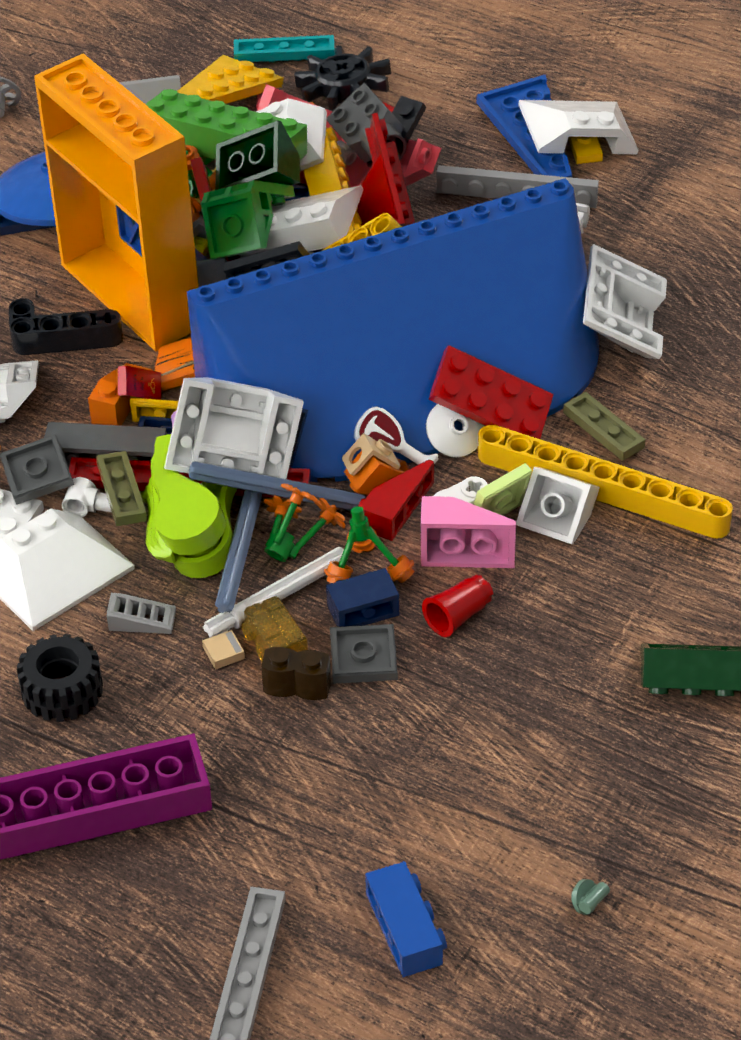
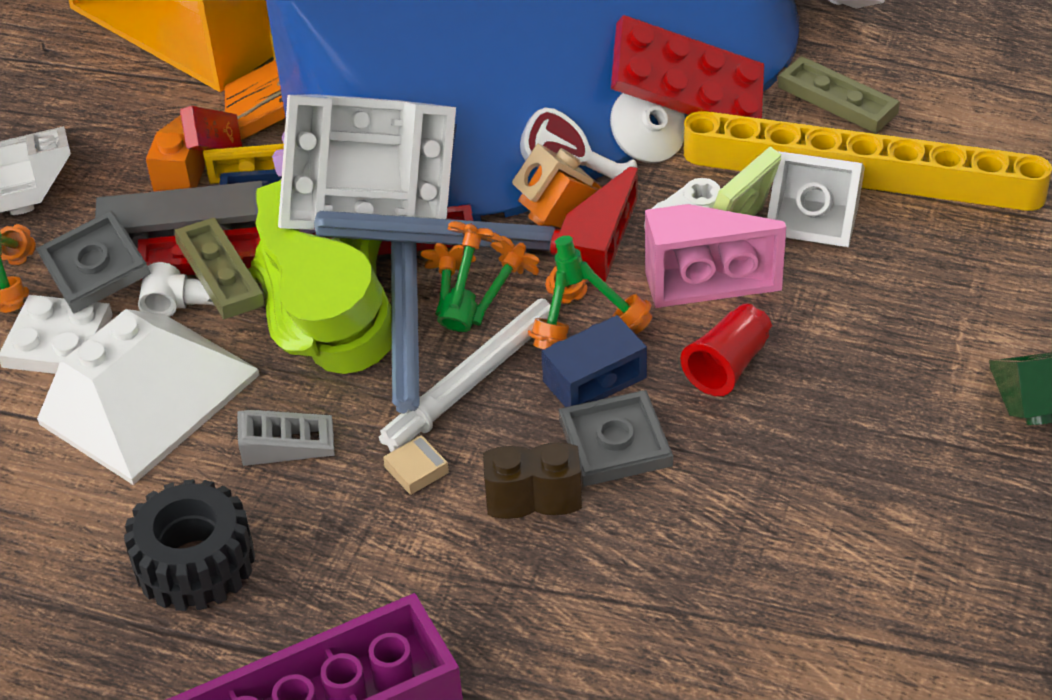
camera: 10 degrees left, 0 degrees up
black beam [9,298,123,355] -> none
clear yellow brick [242,596,308,661] -> none

